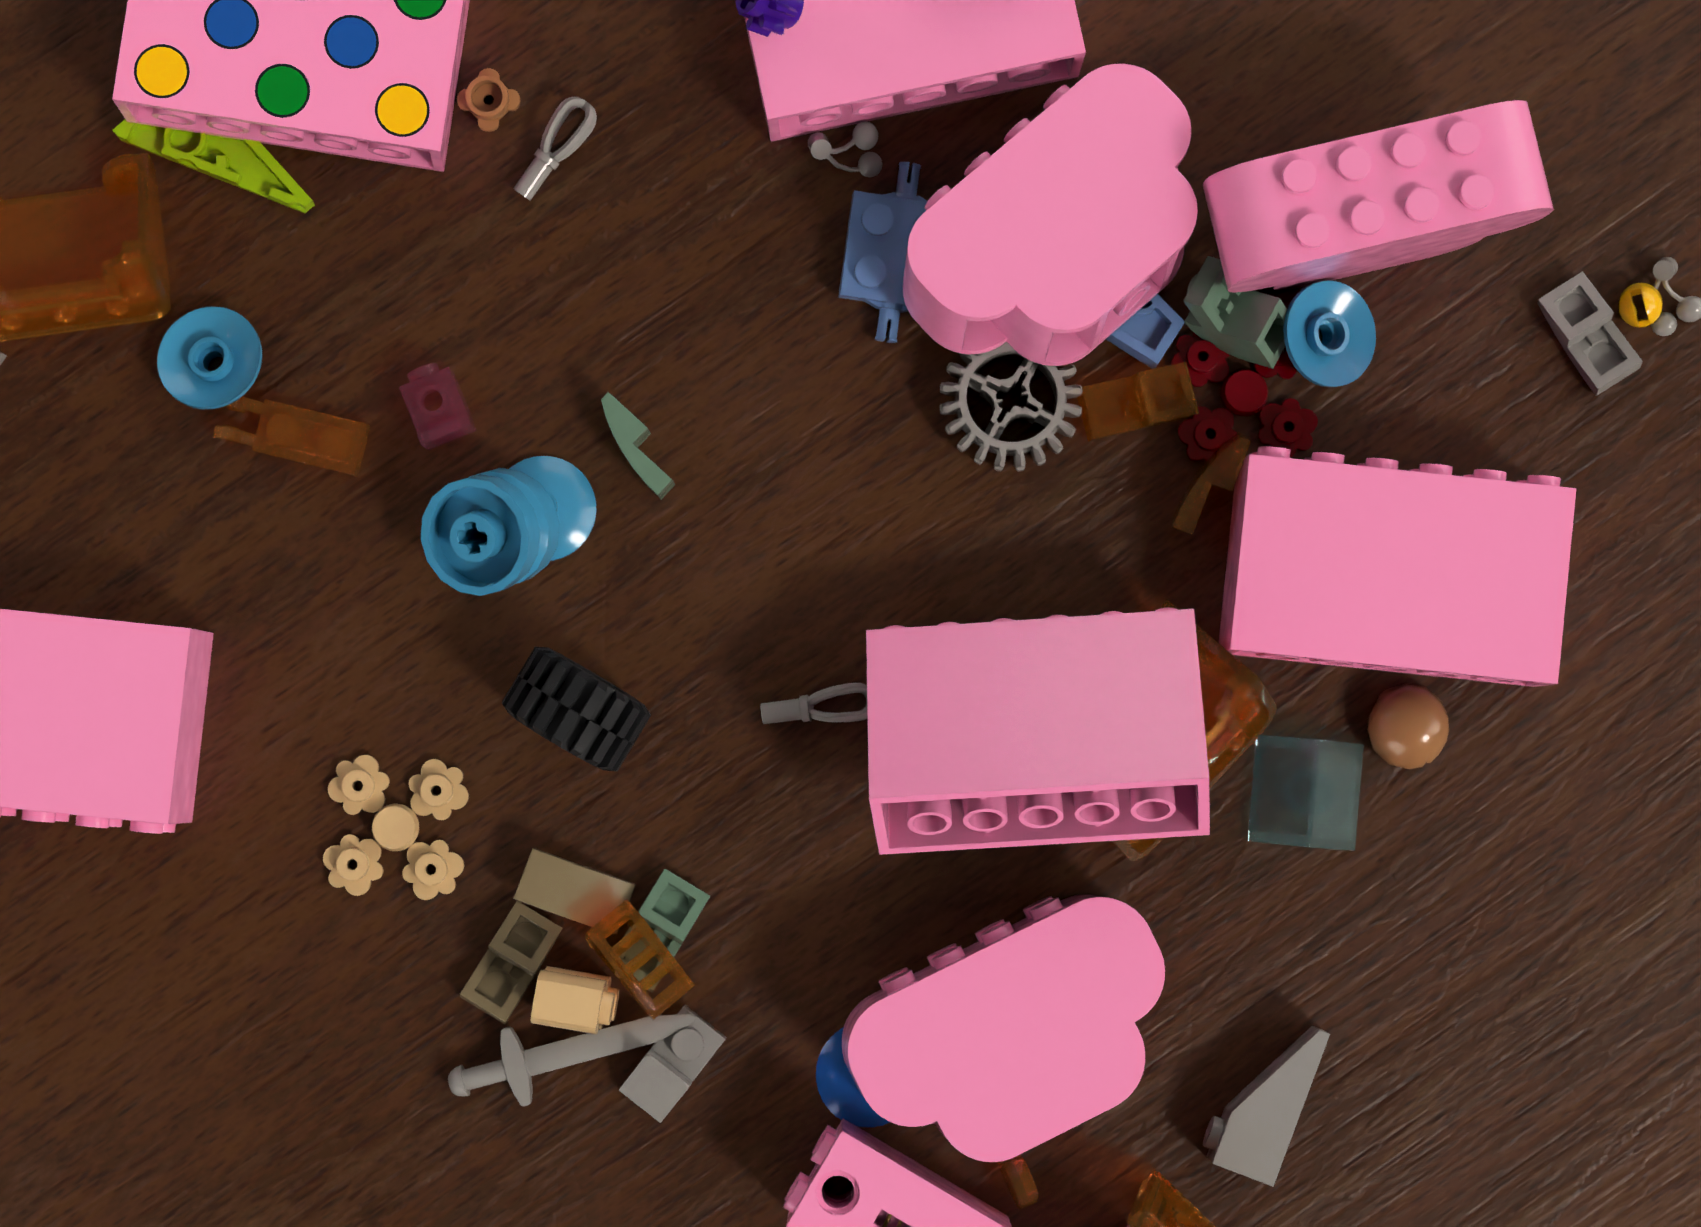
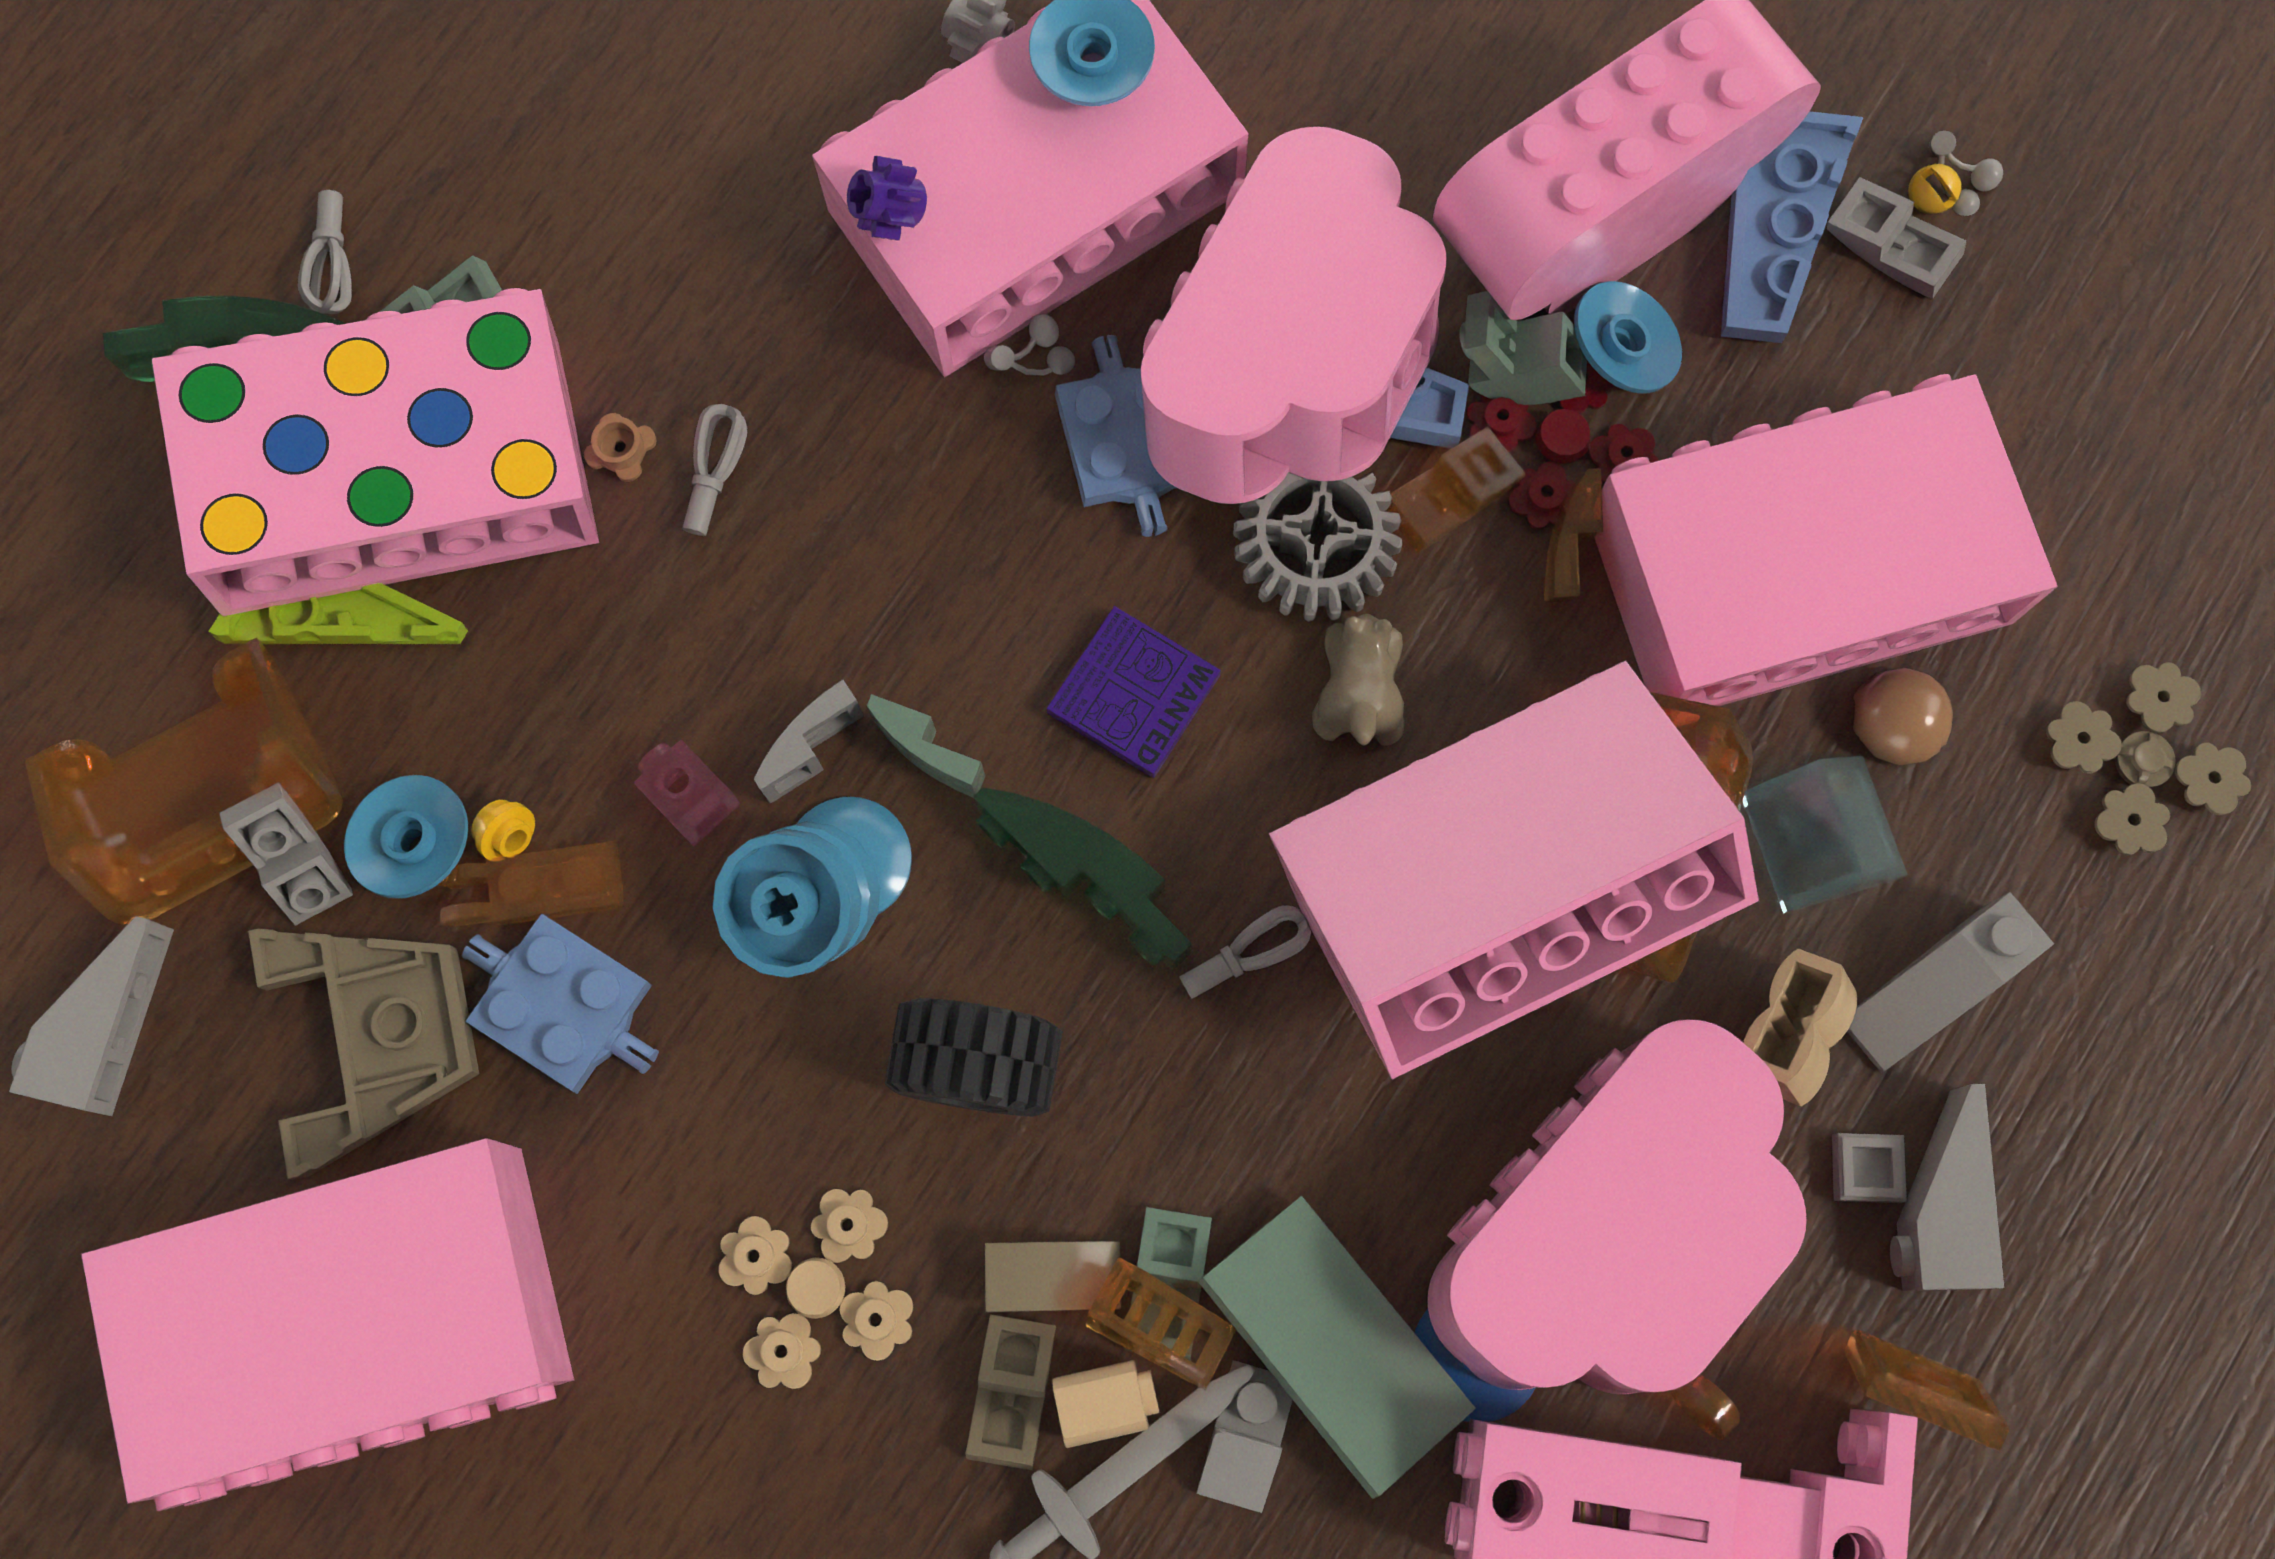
camera: 25 degrees left, 10 degrees down
none -> light grey slope [220,782,353,926]
none -> dark tan wing [248,929,479,1180]
none -> medium blue plate [462,913,659,1094]
none -> yellow plate [471,800,535,862]
none -> light grey slope [754,680,864,804]
none -> clear green slope [973,787,1192,971]
none -> dark purple tile [1047,606,1221,779]
none -> sand green tile [1198,1196,1476,1499]
none -> dark tan animal [1312,613,1405,746]
none -> medium blue wing [1721,111,1863,343]
none -> tan brick [1743,949,1857,1107]
none -> light grey tile [1832,1133,1907,1203]
none -> light grey slope [1847,892,2054,1072]
none -> dark tan plant [2046,662,2251,856]

